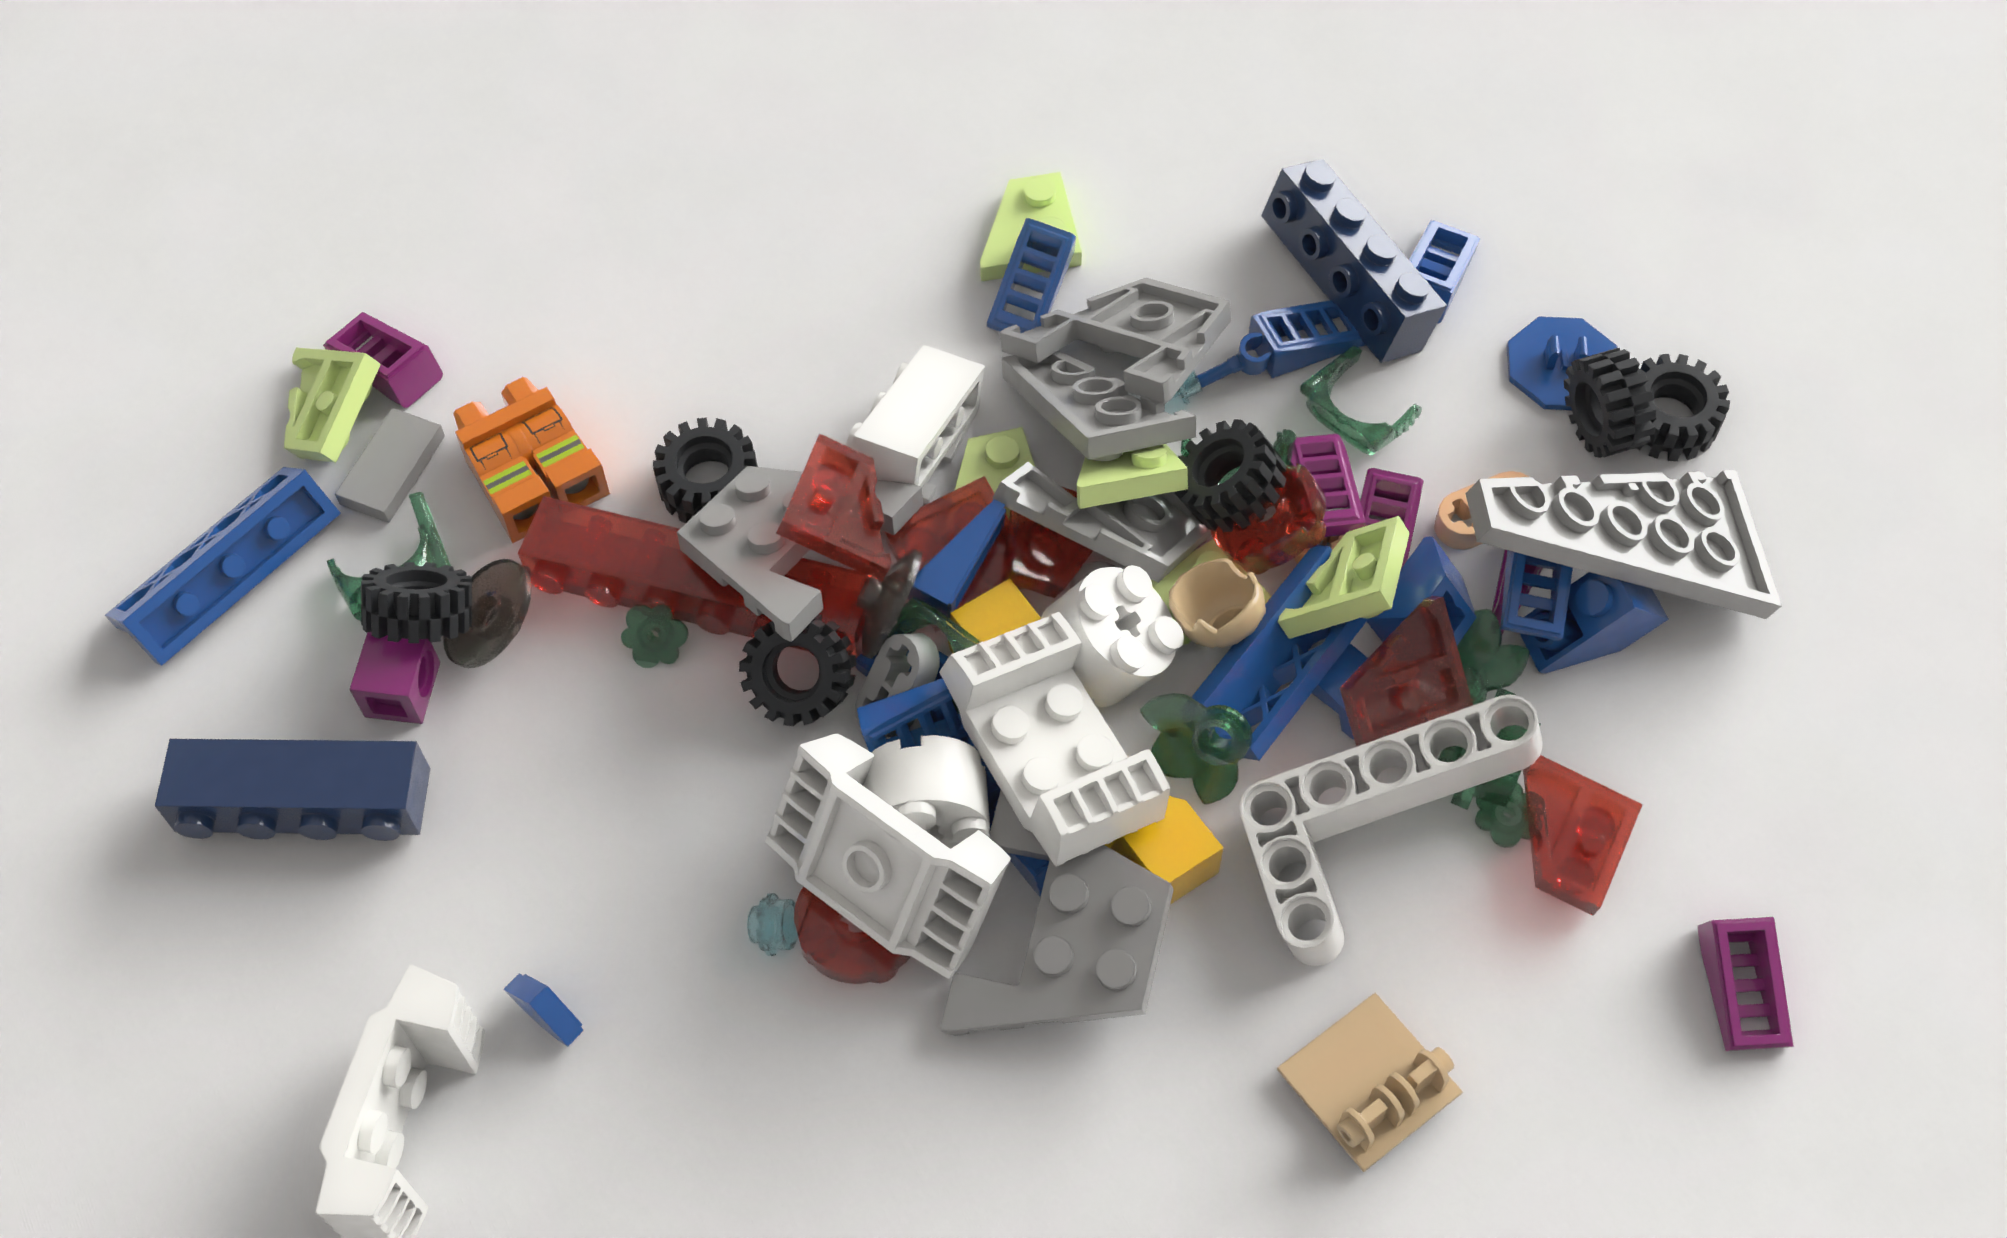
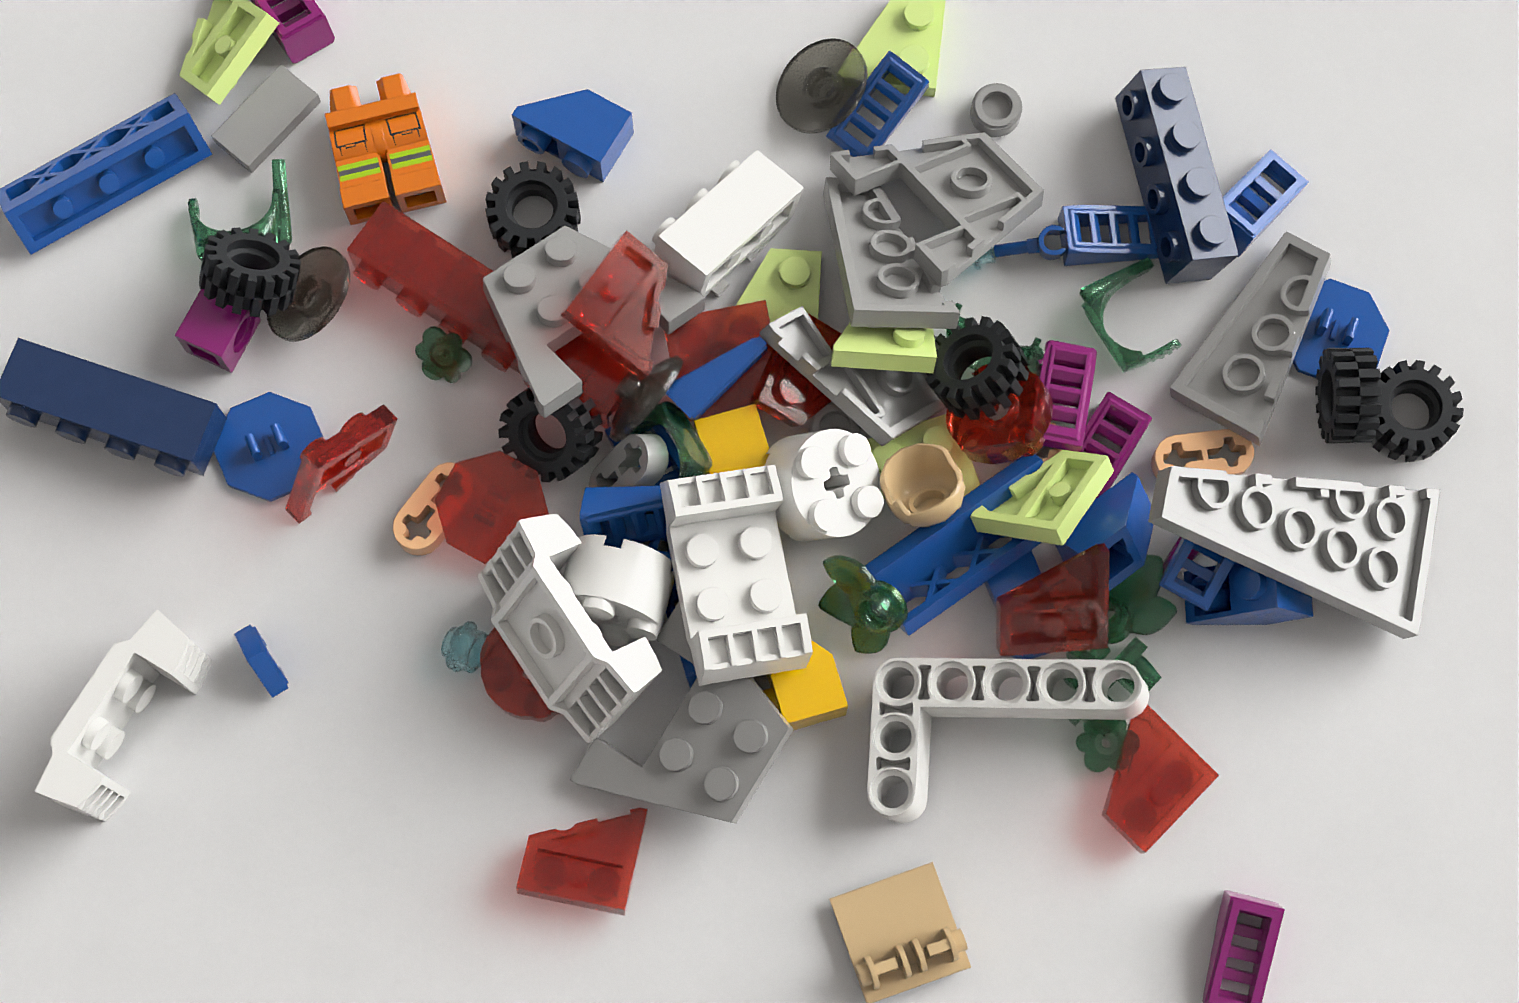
camera: 15 degrees right, 15 degrees up
none -> blue piece [214,392,327,502]
none -> clear red wing [285,404,398,524]
none -> light nougat beam [393,462,476,556]
none -> clear red piece [435,450,549,564]
none -> blue slope [512,89,634,182]
none -> clear red wing [516,807,648,916]
none -> clear smoke dish [776,38,868,134]
none -> light grey tile [970,83,1022,137]
none -> light grey wing [1170,231,1331,446]

